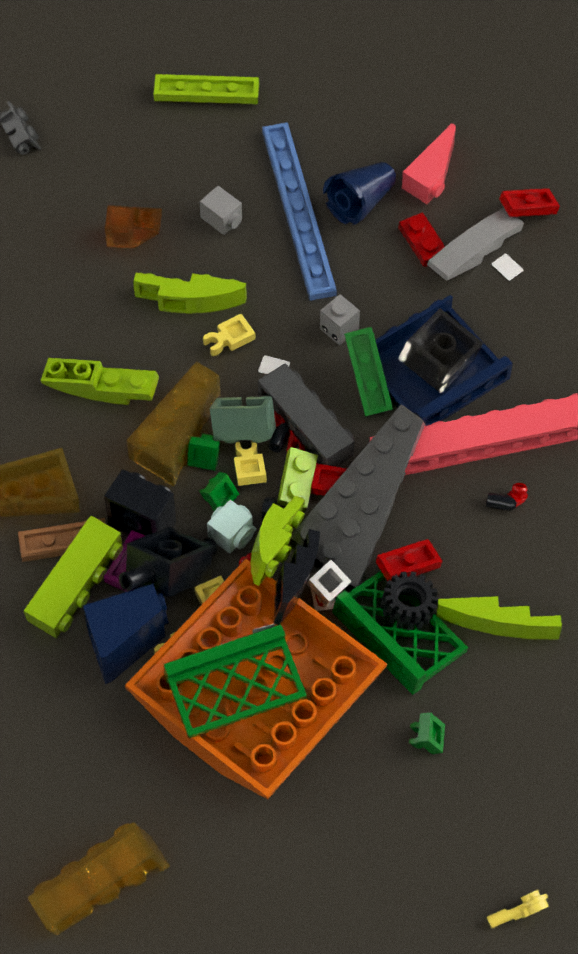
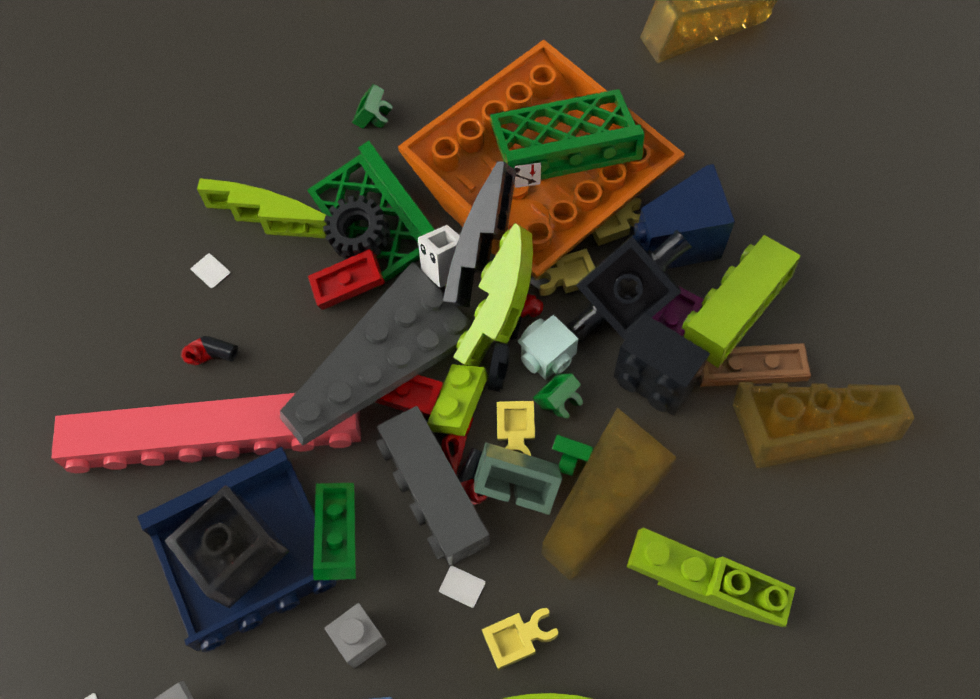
camera: 170 degrees left, 5 degrees up
none -> white sticker [191,253,230,288]

